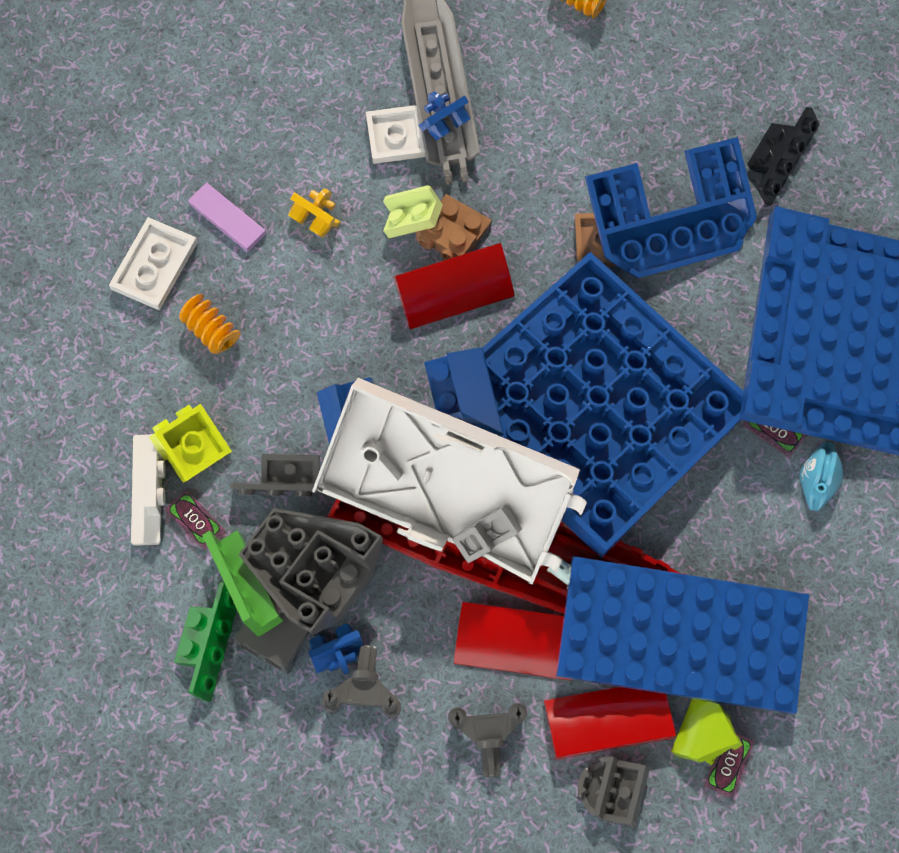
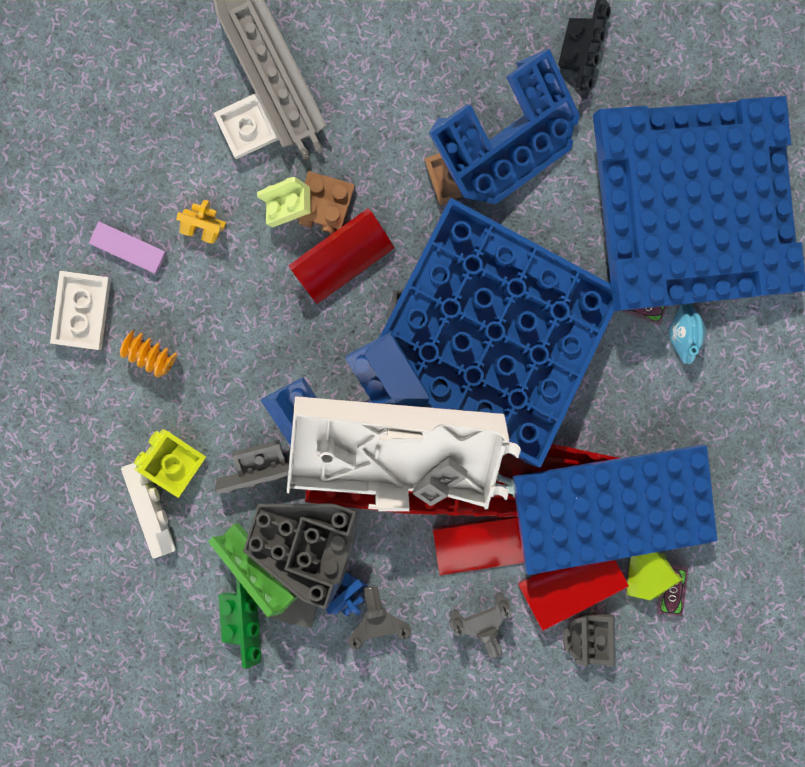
camera: 20 degrees left, 20 degrees up
clear pink tile [165,490,225,551] -> none
blue hips [418,91,471,141] -> none

